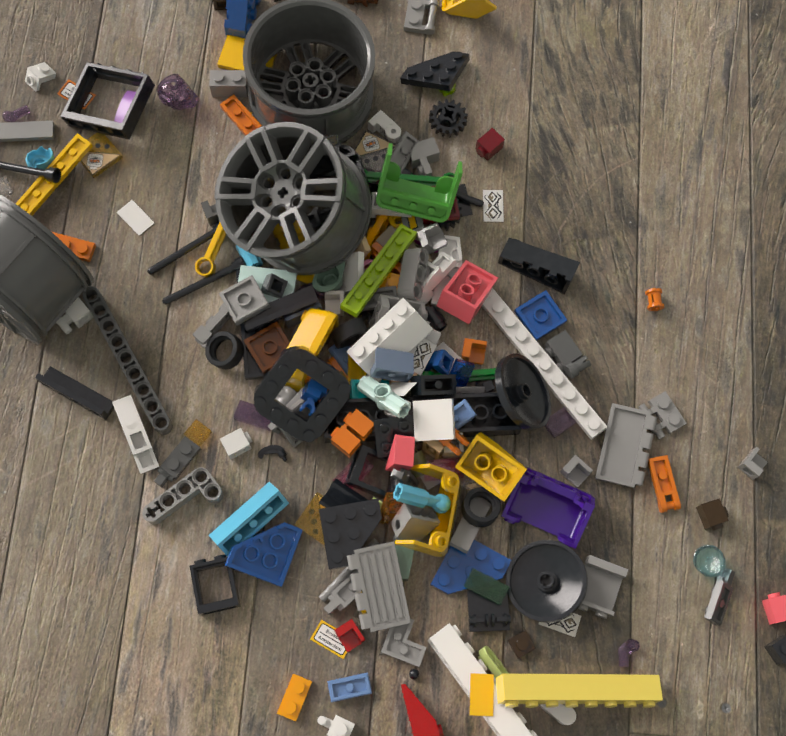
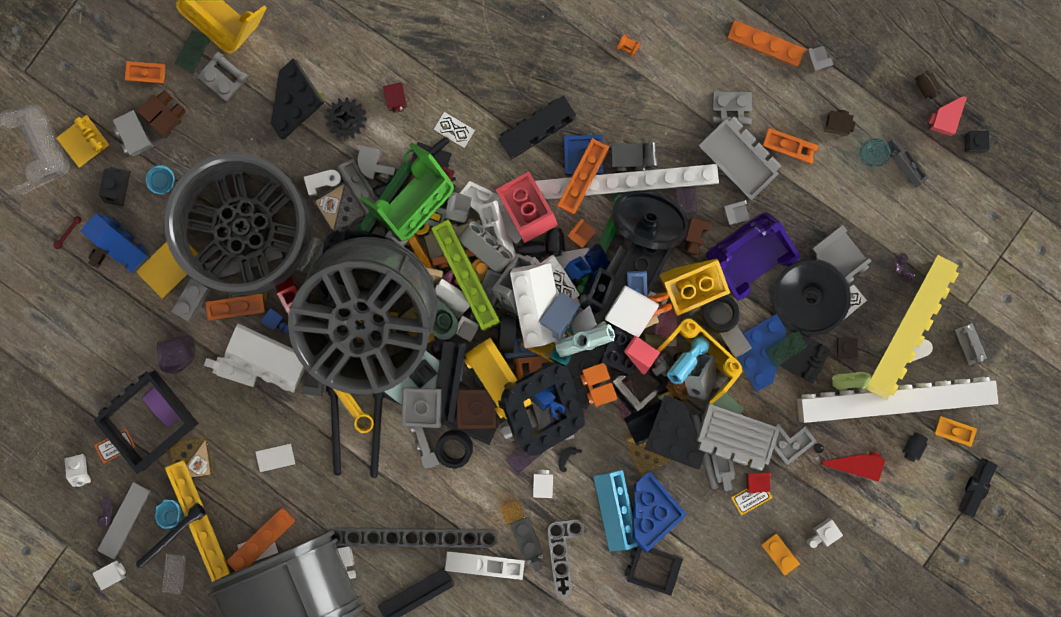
camera: 55 degrees left, 15 degrees up
medium blue plate [327,673,372,702] -> none
yellow sticker [470,673,494,716] -> none
none -> white hinge [204,357,257,387]
none -> white slope [224,324,305,393]
none -> black brick [545,228,565,257]
none -> orange plate [557,138,609,216]
none -> reddish brown hips [684,218,711,255]
none -> orange plate [727,20,805,67]

